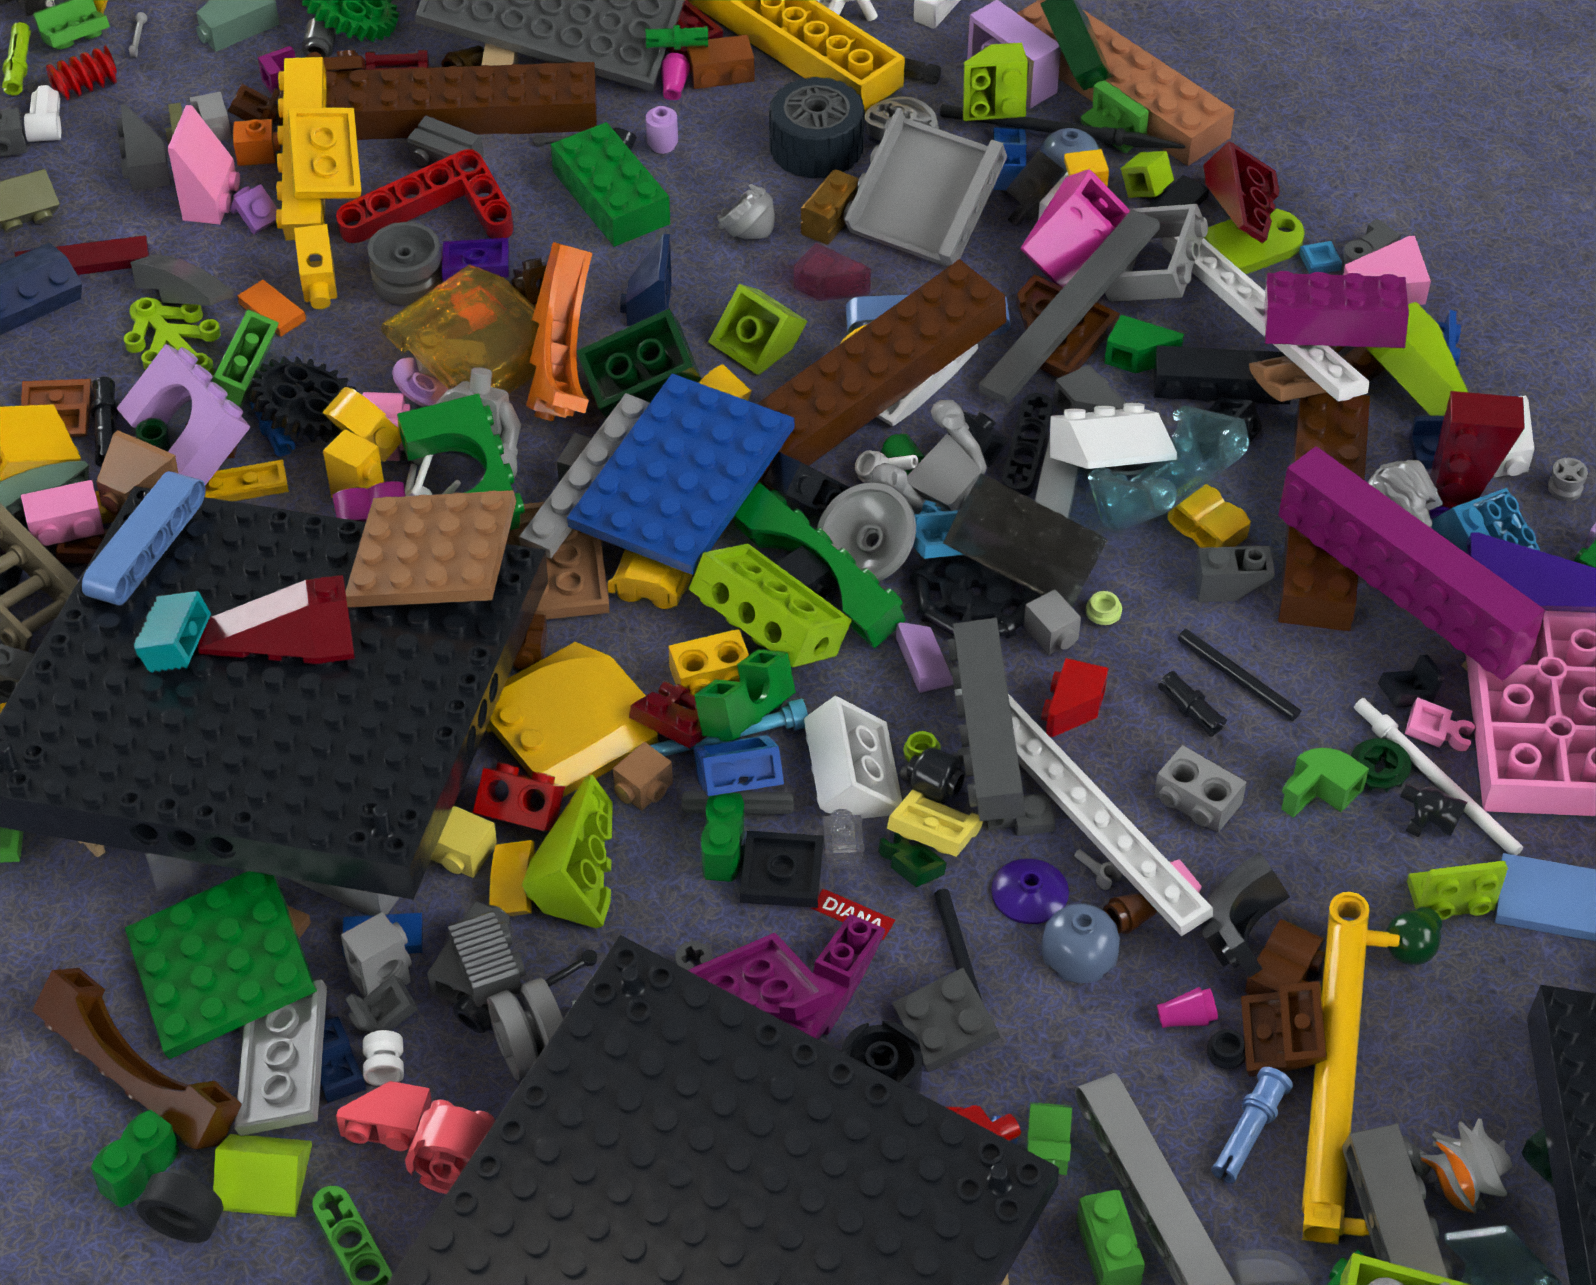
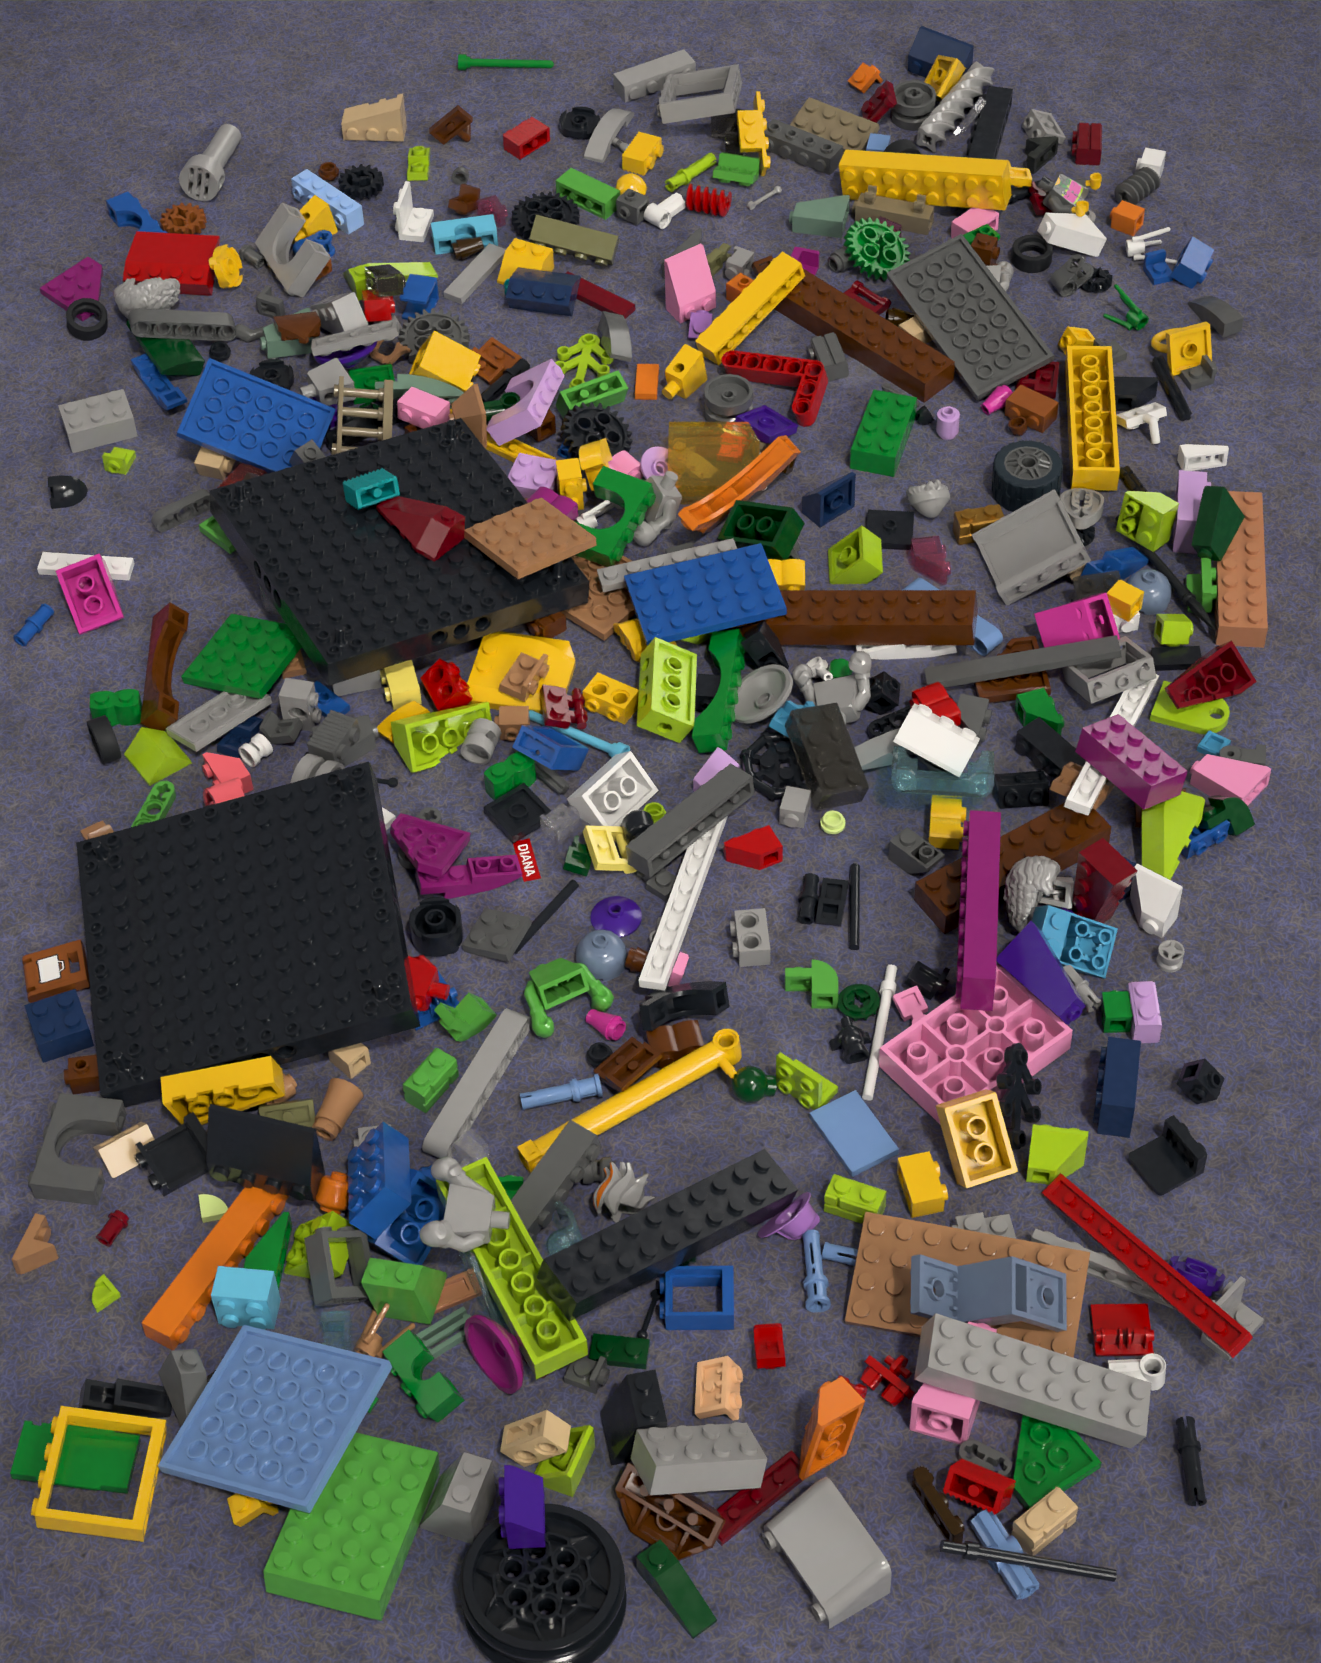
camera: 50 degrees right, 0 degrees up
medium blue beam [82,471,206,606] -> none
yellow plate [288,107,361,199] -> none
reddish brown plate [306,50,366,71] -> none
green pin [645,25,708,50] -> none
green arch [694,649,796,741] -> none
none -> light grey wheel [460,718,501,765]
none -> medium nougat bracket [499,652,550,702]
none -> lavender brick [508,453,558,499]
none -> bright green torso [524,958,614,1038]
none -> black slope [816,878,849,926]
none -> black plate [867,510,914,550]
none -> red brick [910,682,961,726]
none -> reddish brown hinge [1008,416,1027,436]
none -> dark green brick [1198,795,1255,836]

